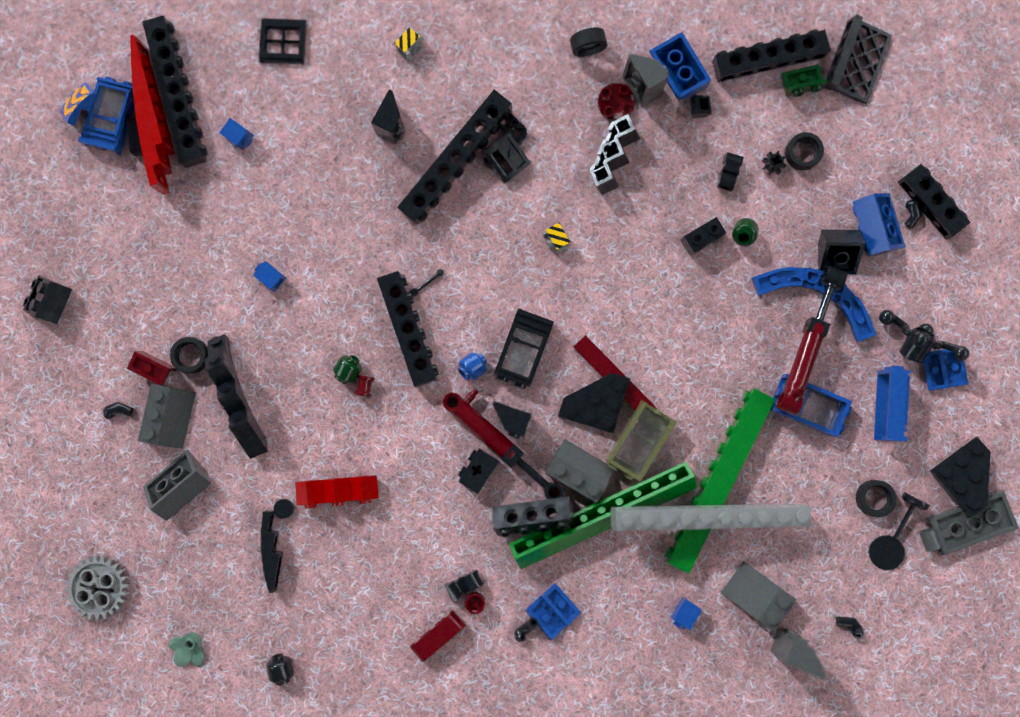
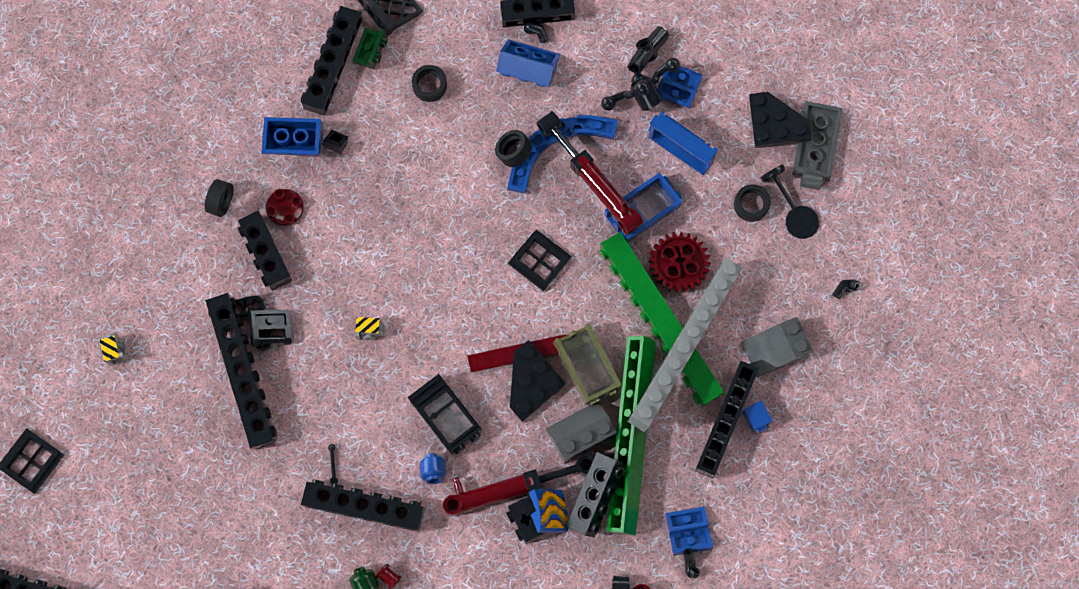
camera: 65 degrees left, 10 degrees down
blue brick [219,118,254,150] -> none
black slope [371,89,405,144] -> none
black slope [493,401,531,439] -> none
black brick [590,114,640,195] -> none
dark grey slope [622,54,669,108] -> none
black brick [680,217,727,256] -> none
black leg [717,152,744,192] -> none
dark green head [732,218,759,246] -> none
black gear [762,151,786,175] -> none
dark grey slope [770,628,826,680] -> none
black slope [818,229,865,274] -> none
none -> black brick [237,210,293,290]
none -> black tyre [495,130,532,167]
none -> black piece [508,229,572,292]
none -> slope [529,489,568,533]
none -> black piece [627,26,670,74]
none -> dark red gear [648,231,711,293]
none -> black brick [695,361,759,479]

